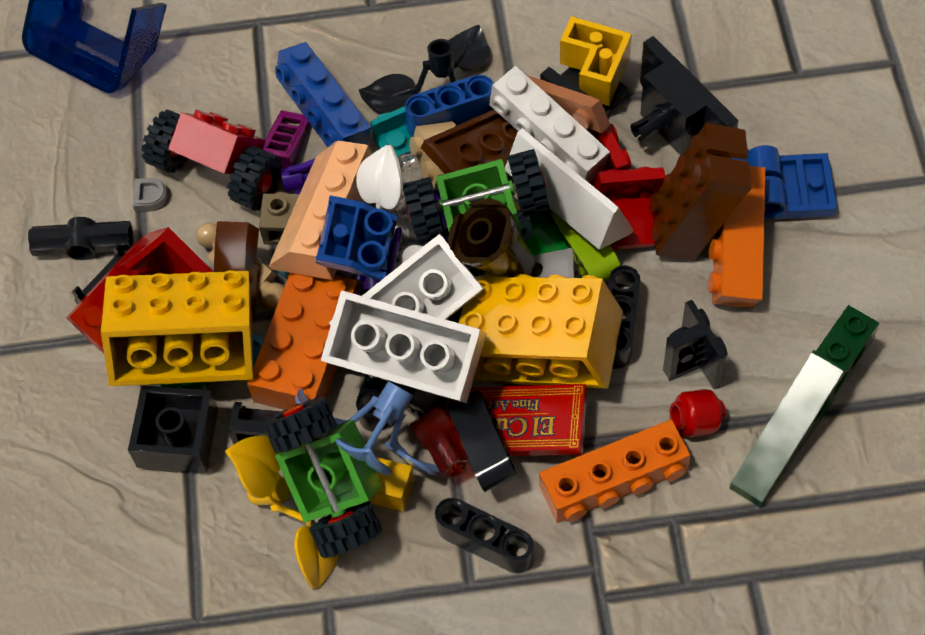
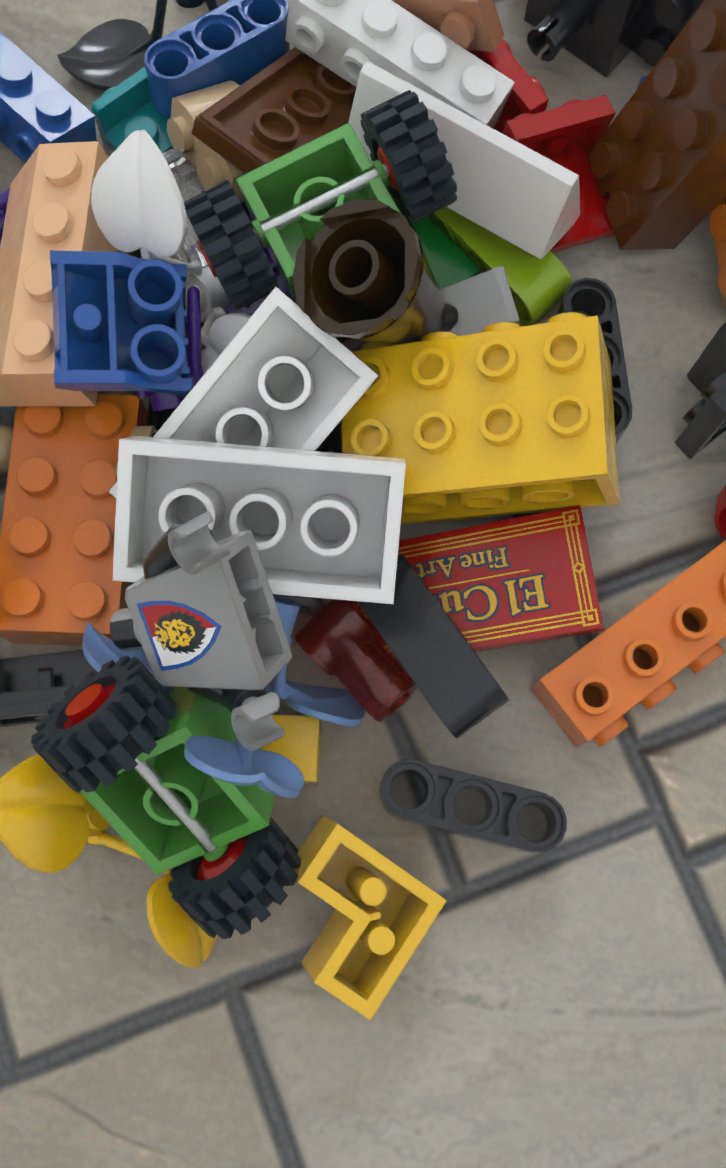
camera: 20 degrees left, 15 degrees up
none -> light grey torso [110,512,293,752]
none -> yellow brick [293,815,447,1020]

